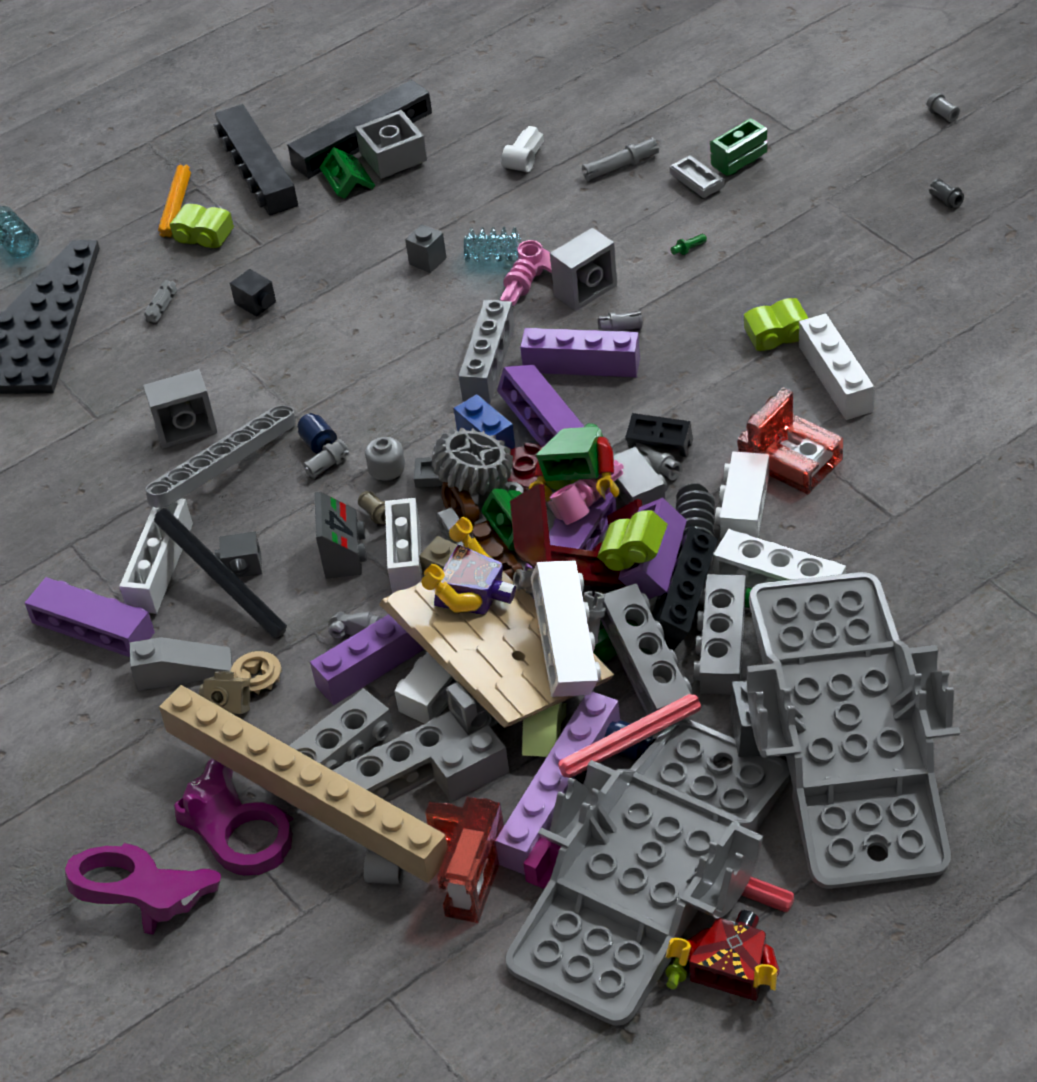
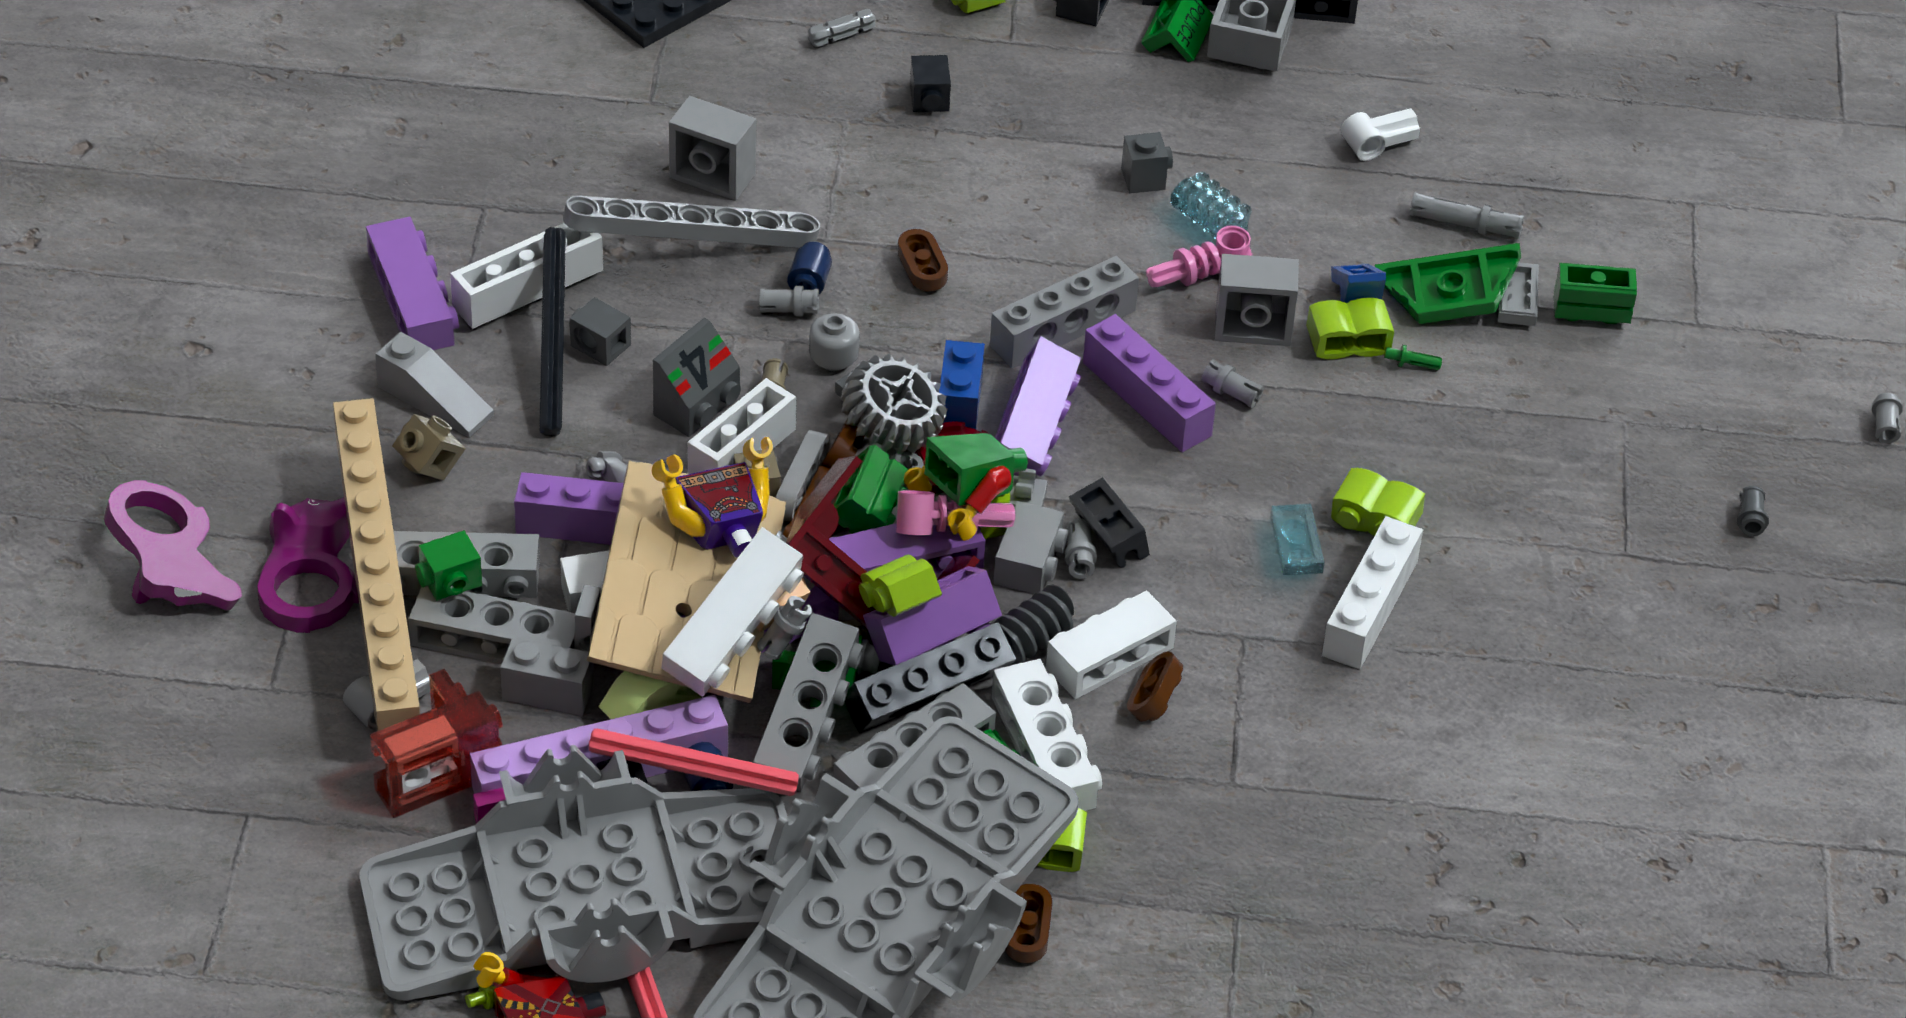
camera: 35 degrees right, 0 degrees up
tan gear [230,651,282,695] -> none
clear red brick [737,387,843,495] -> none
none -> green brick [415,530,482,601]
none -> reddish brown plate [898,229,948,291]
none -> reddish brown plate [1127,651,1183,722]
none -> clear light blue plate [1270,504,1325,575]
none -> lime brick [1306,298,1394,359]
none -> blue slope [1331,264,1386,303]
none -> green wing [1375,243,1521,324]

